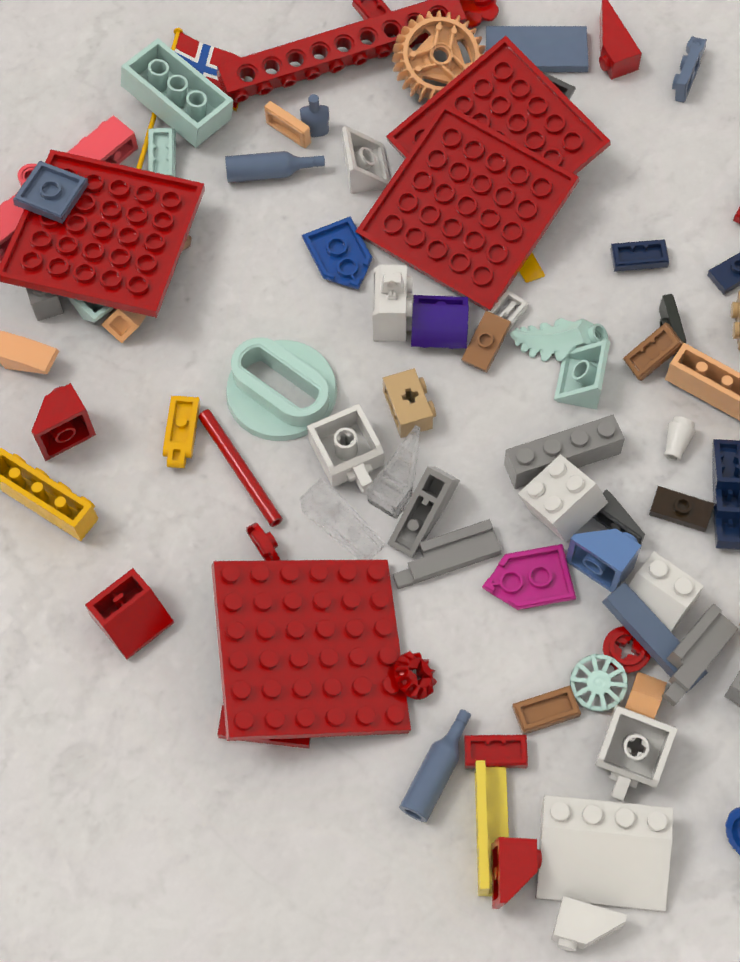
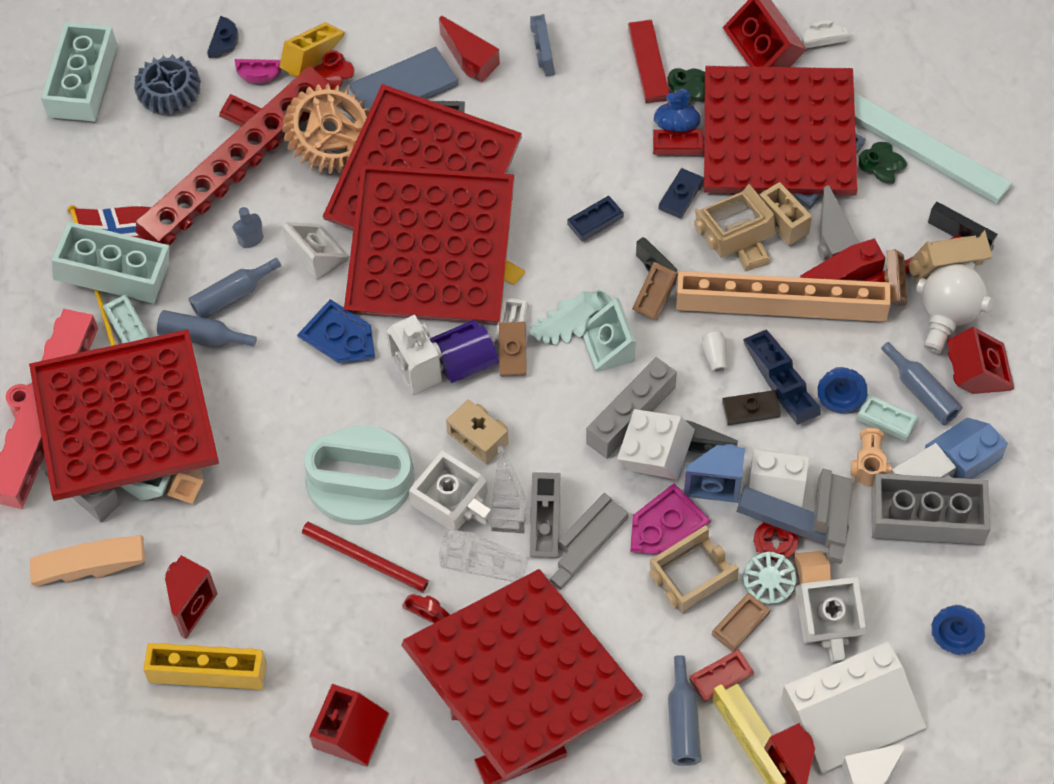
camera: 30 degrees left, 5 degrees down
sand blue tile [13,161,89,224] -> none
yellow hinge [163,395,200,468] -> none
light nougat tile [264,101,311,148] -> none
red gear [394,651,437,700] -> none
none -> sand blue piece [157,310,257,347]
none -> tan window [649,525,739,614]

